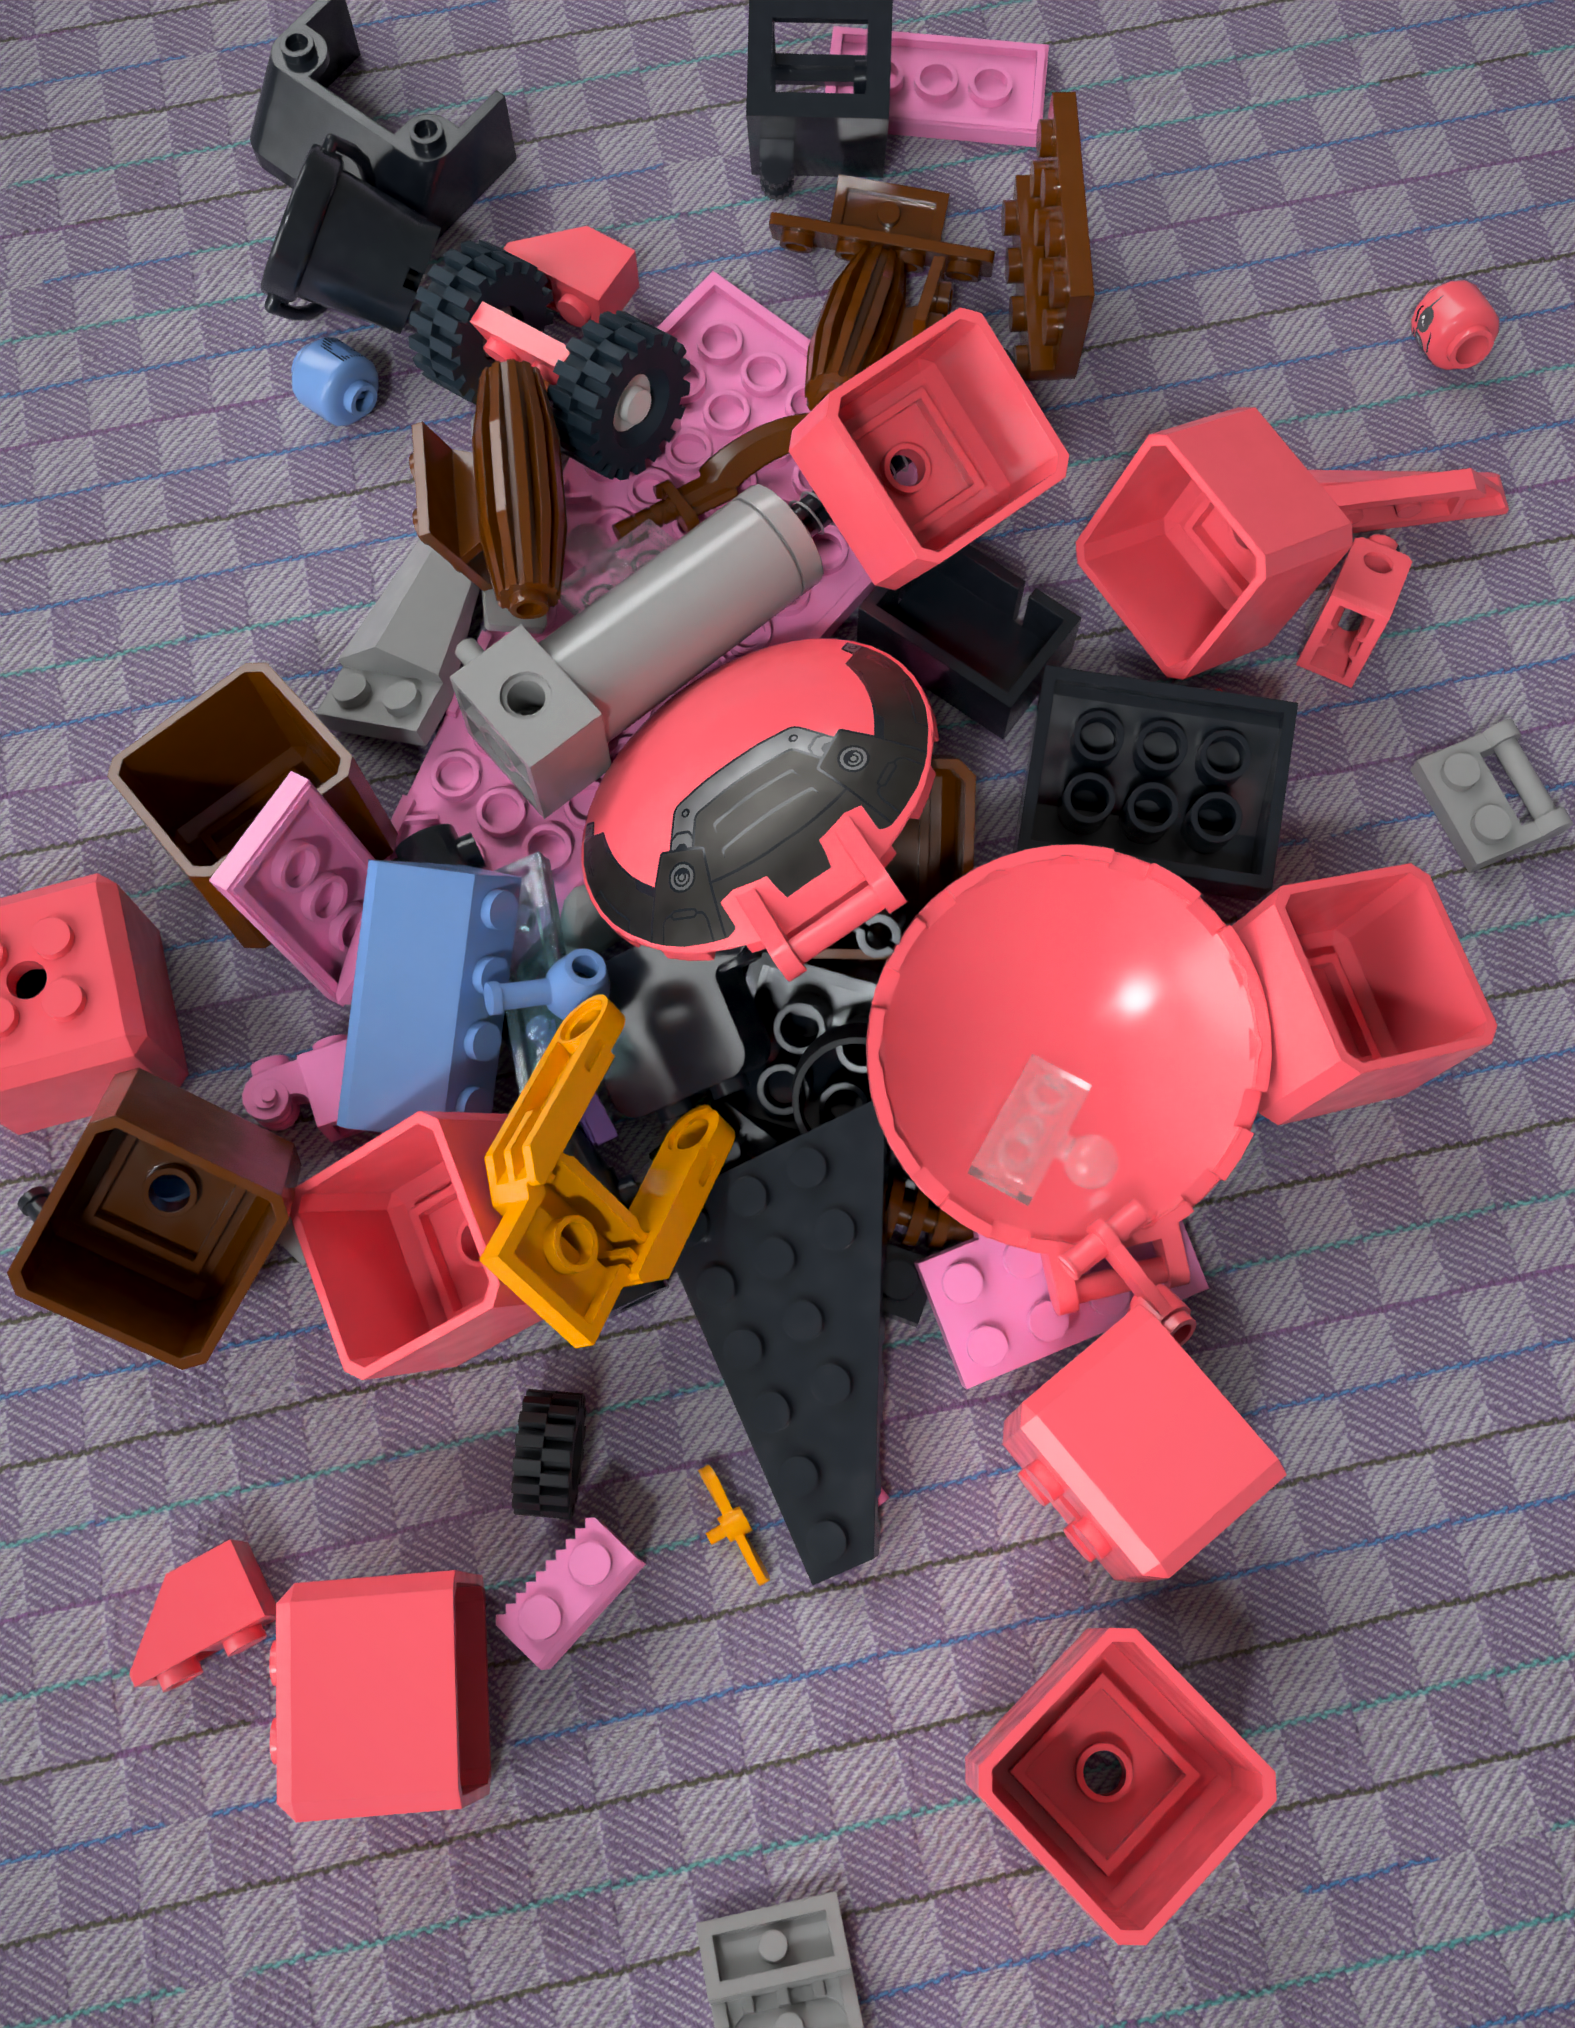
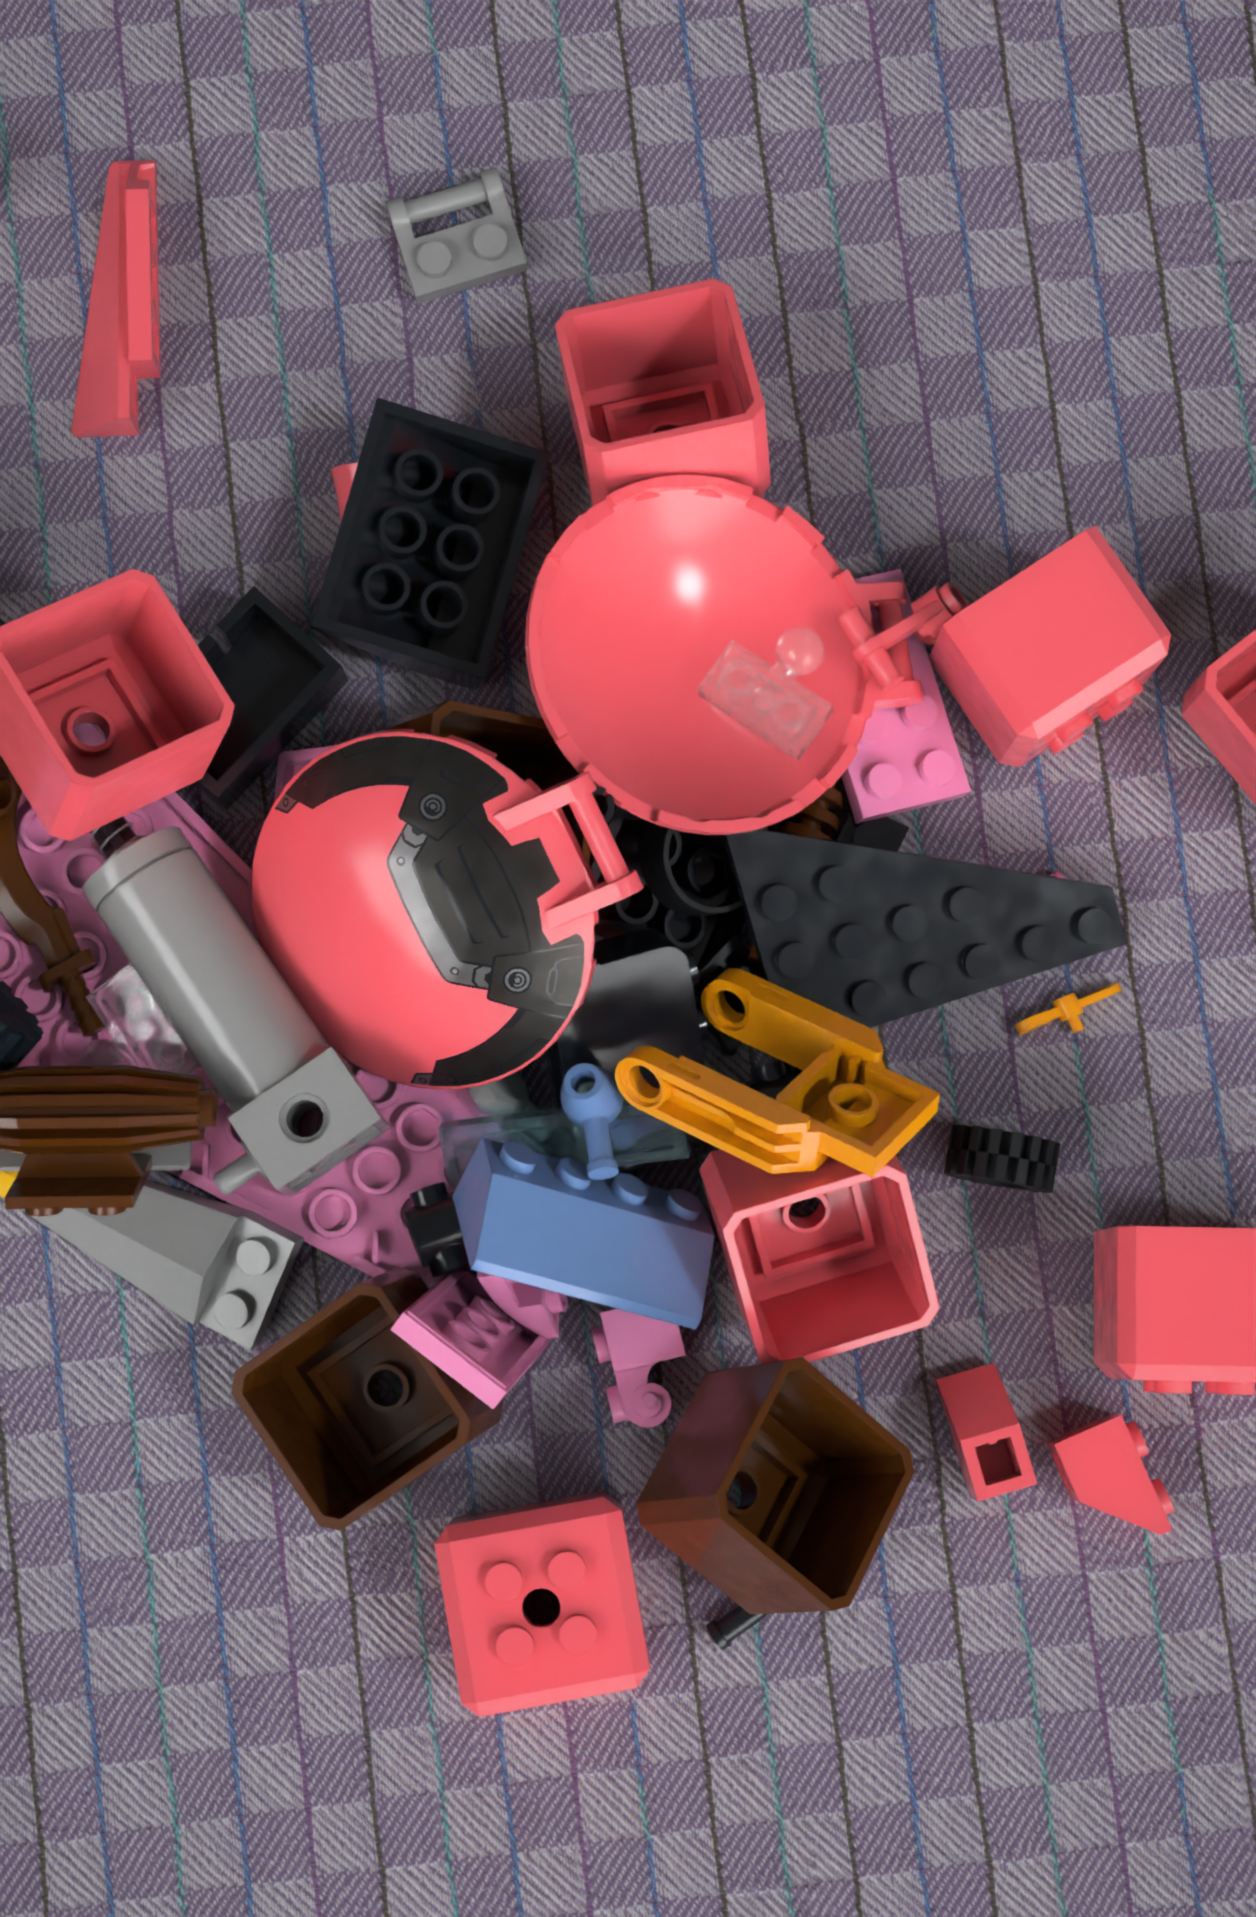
camera: 85 degrees left, 10 degrees up
bright pink brick [496,1517,646,1670] -> none
coral plate [1075,407,1353,680] -> none
coral torso [1296,534,1412,688] -> none
none -> coral slope [935,1363,1037,1501]

